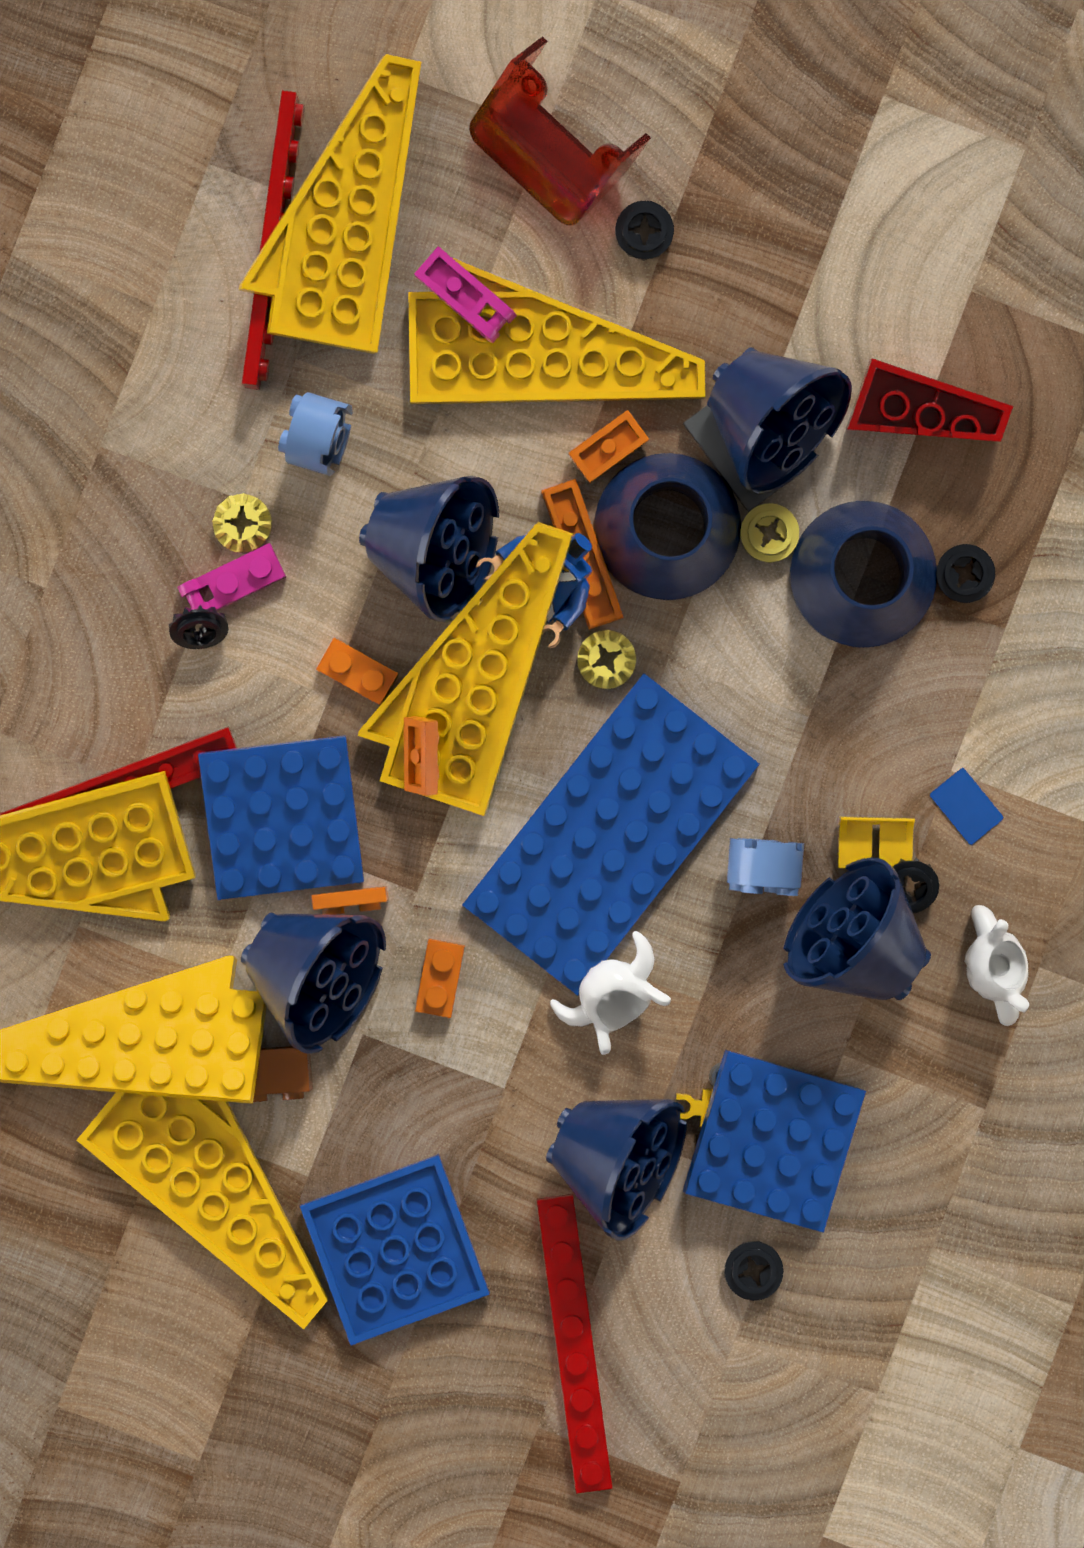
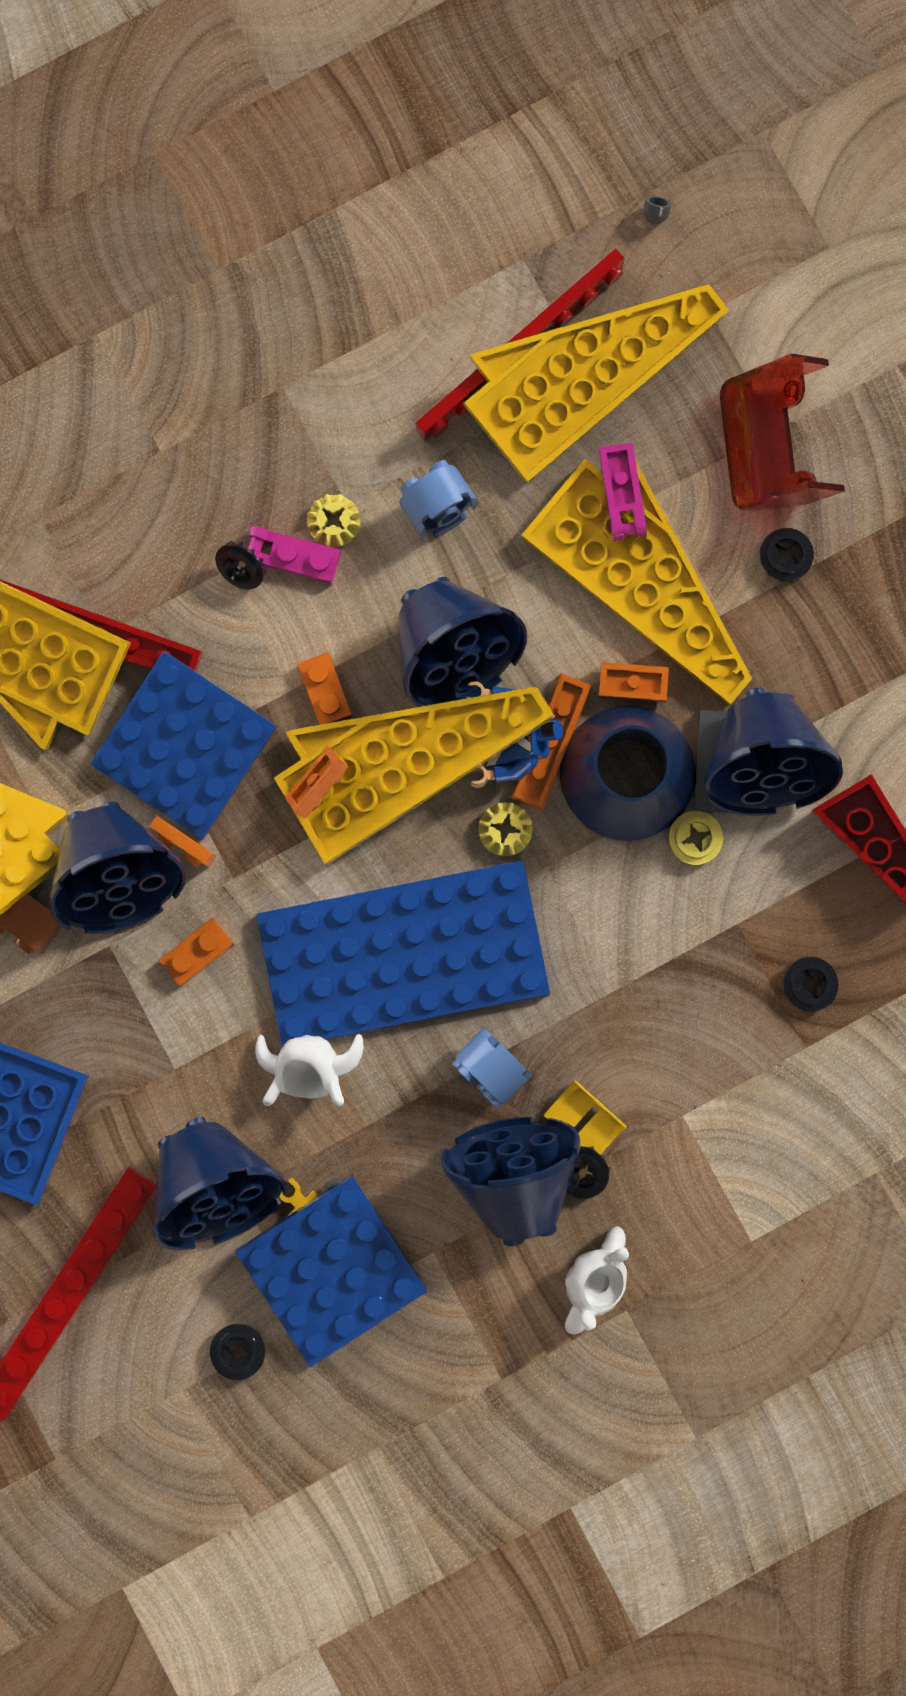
camera: 50 degrees right, 5 degrees down
dark blue cone [790,501,937,648] -> none
blue sticker [930,768,1004,845] -> none
none -> dark grey hinge [644,196,672,224]

